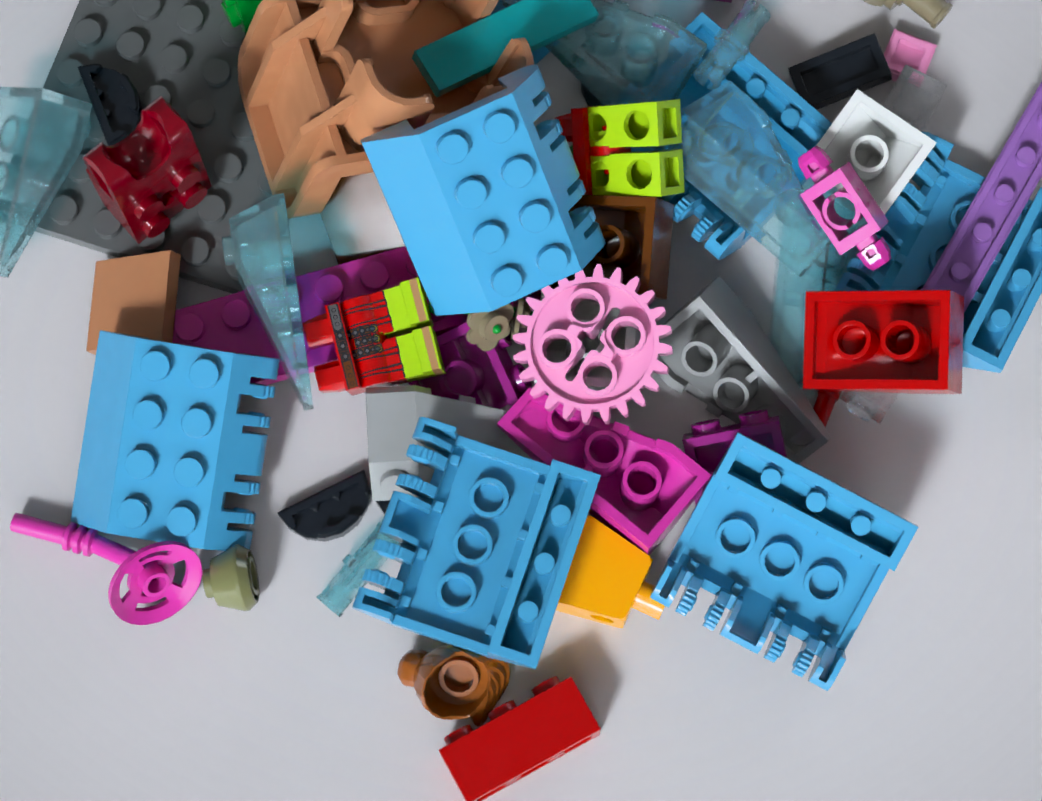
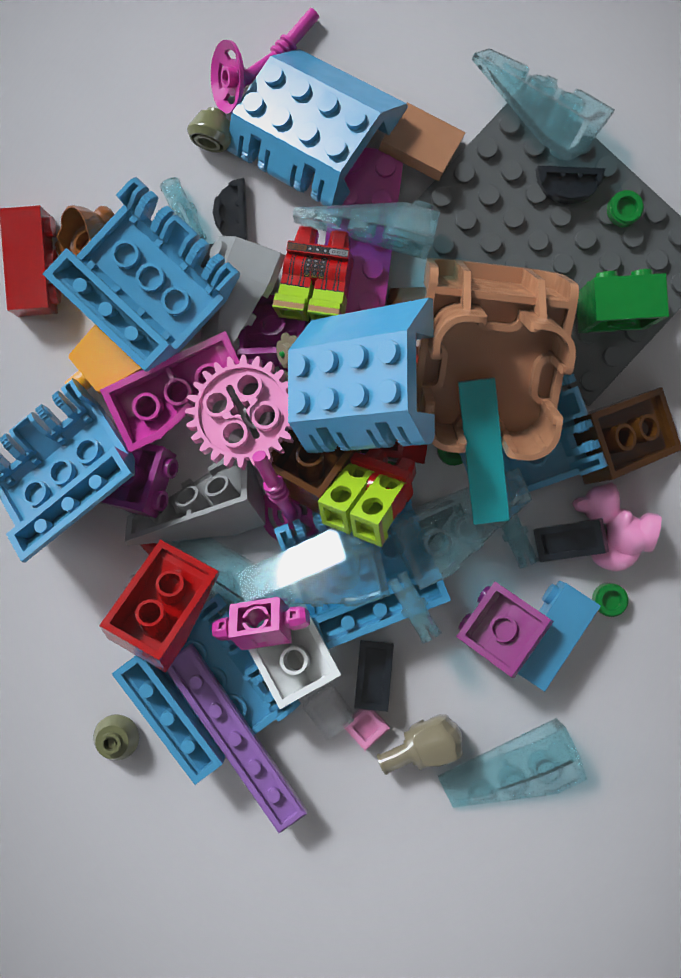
camera: 120 degrees right, 15 degrees up
dark red brick [82,96,212,244] -> none
none -> dark pink dish [252,450,319,541]
none -> green tile [607,190,644,227]

